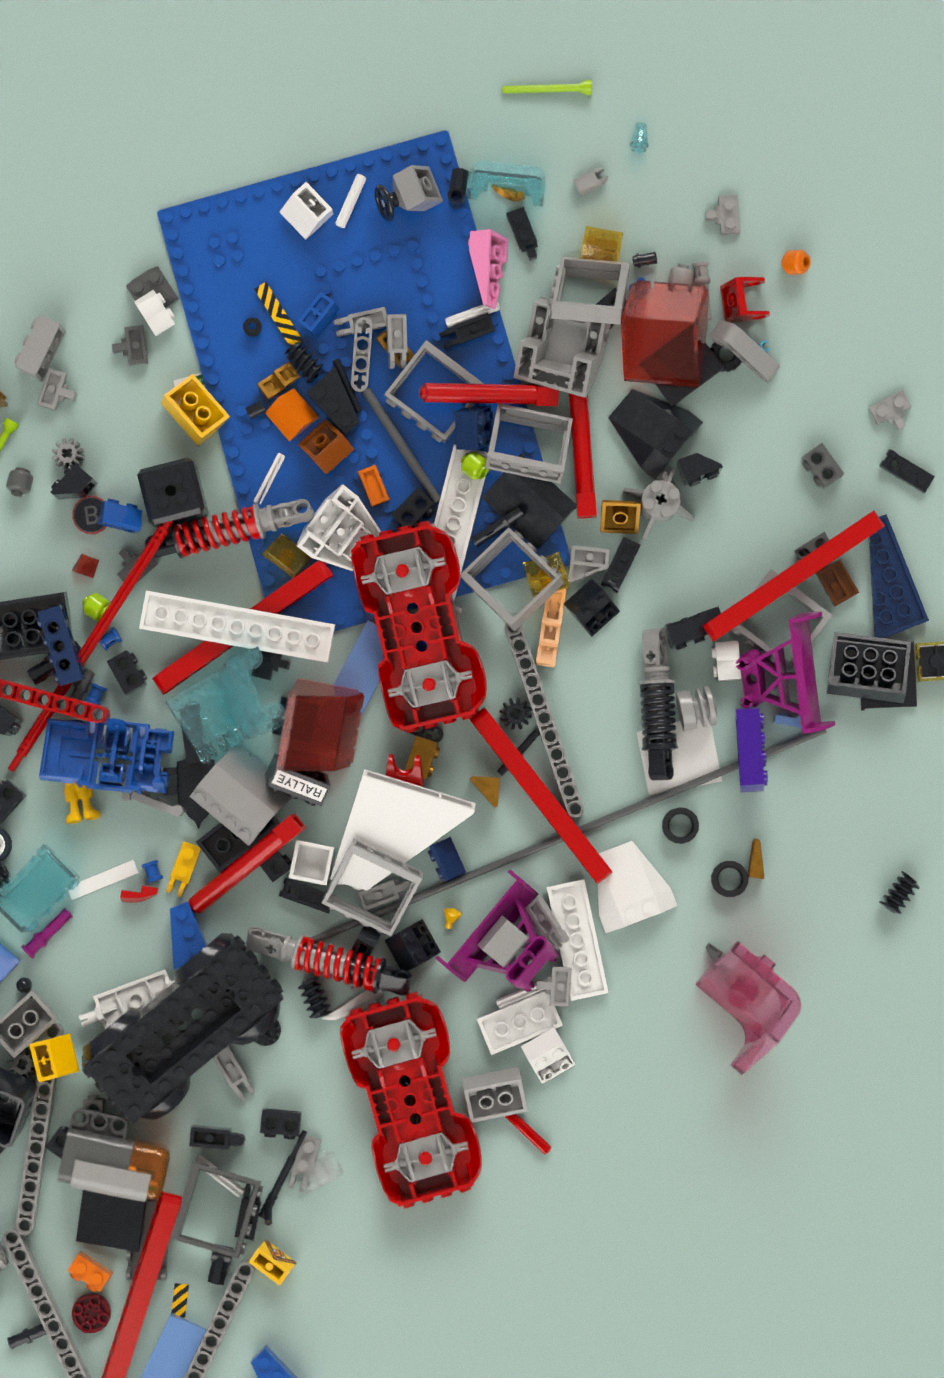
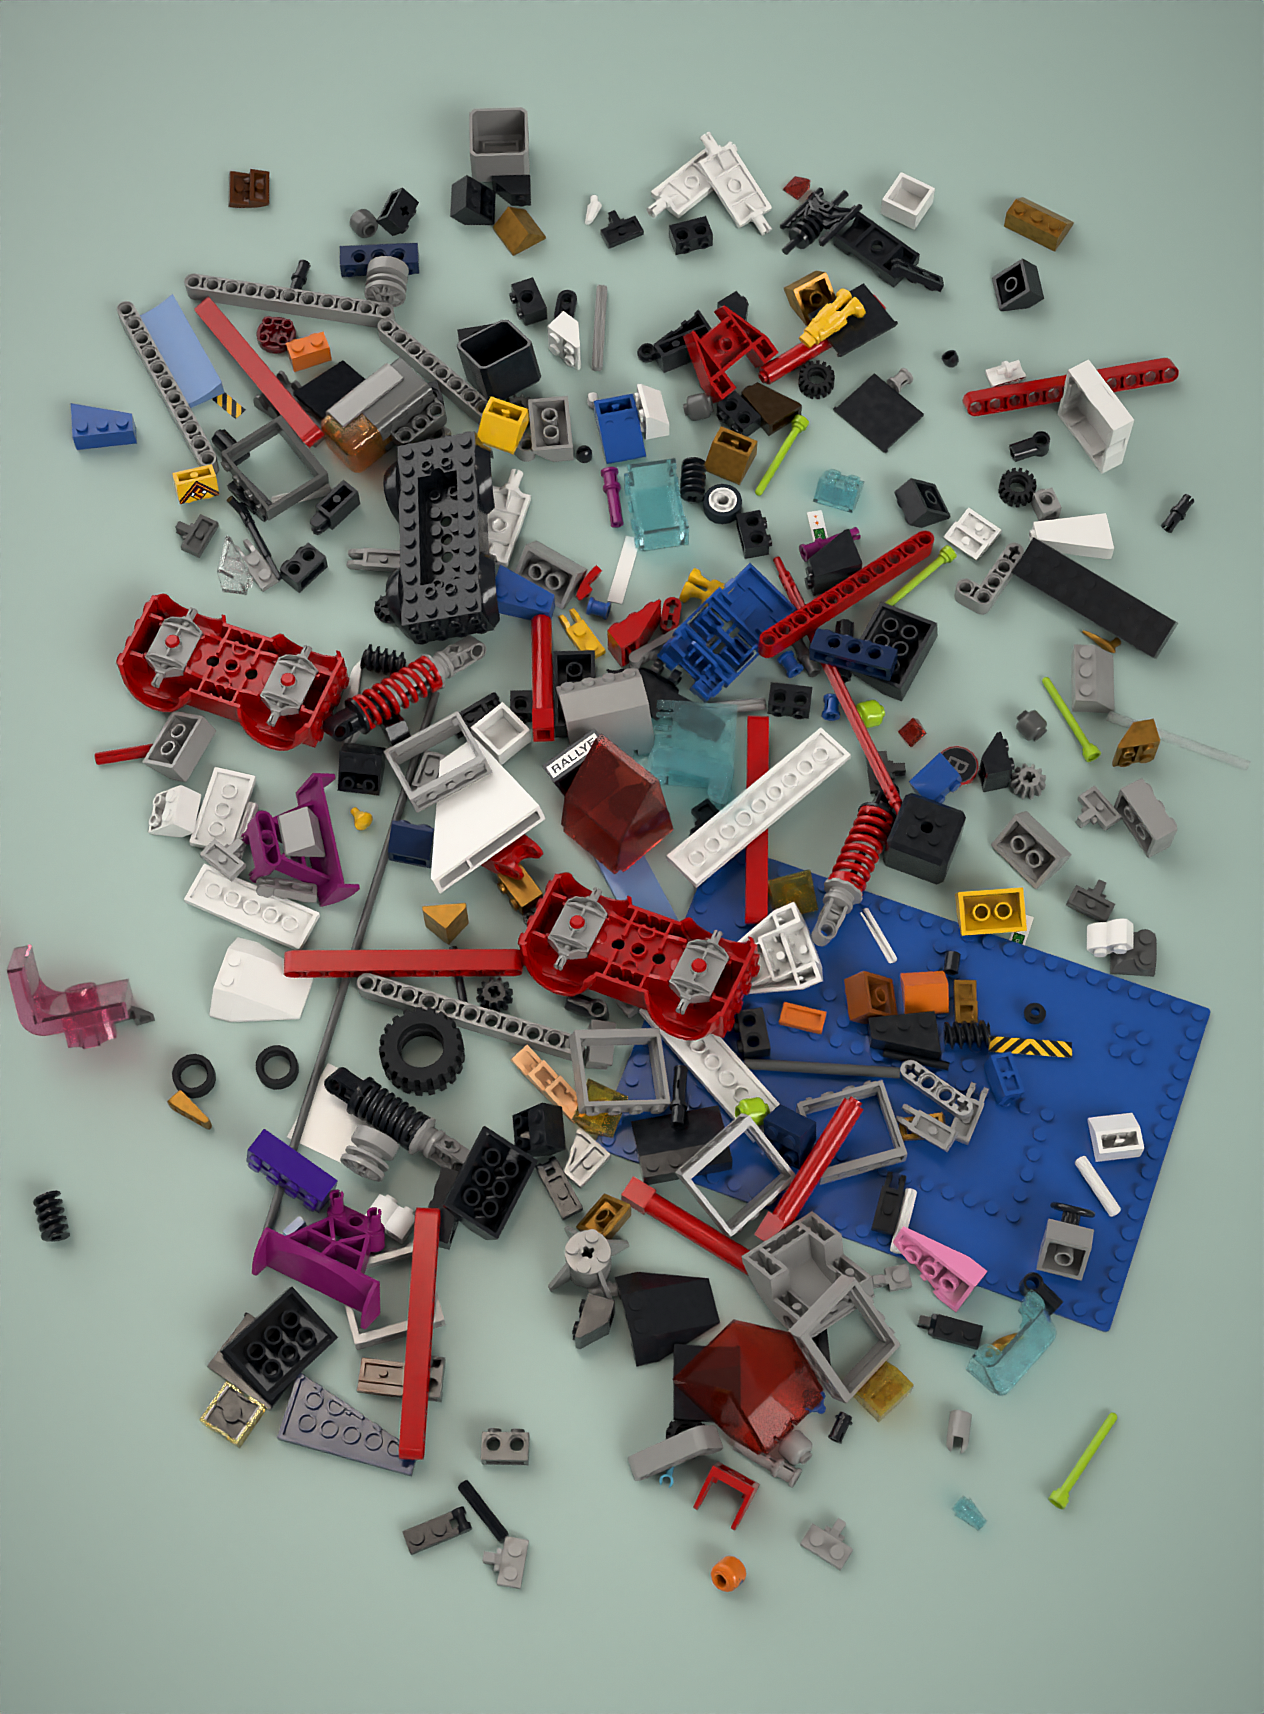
camera: 125 degrees right, 20 degrees down
none -> dark grey hinge [175,514,219,558]
none -> black tyre [379,1007,465,1096]
none -> black slope [442,1126,538,1240]
none -> black axle [458,1480,508,1541]
none -> light grey slope [515,541,588,609]
none -> black piece [564,994,609,1021]
none -> light grey hinge [585,1019,616,1070]
none -> red slope [607,599,661,668]
none -> red beam [660,597,682,634]
none -> light grey axle [704,698,766,714]
none -> light grey plate [872,1264,912,1292]
none -> light grey slope [991,811,1072,889]

